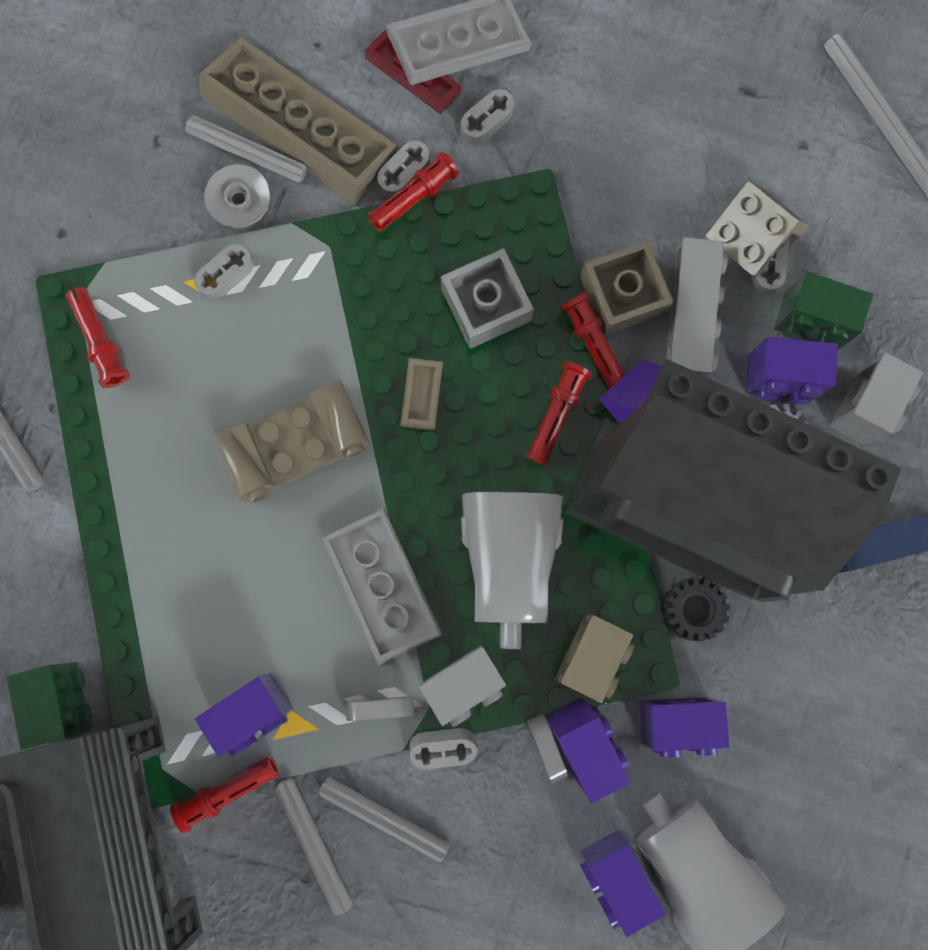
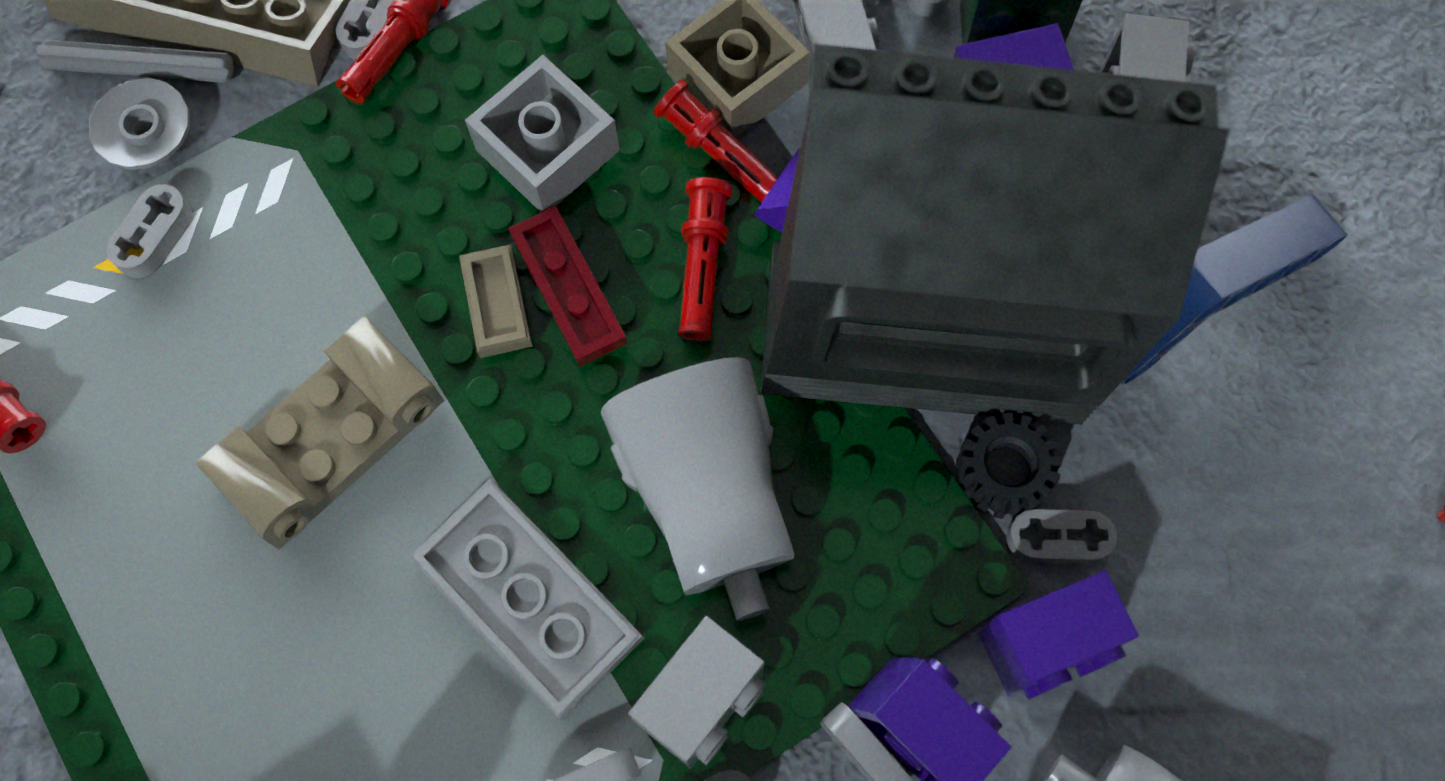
camera: 15 degrees left, 10 degrees down
dark tan brick [554,615,634,703] -> none
none -> dark red plate [508,206,627,367]
none -> light grey beam [1006,509,1117,565]

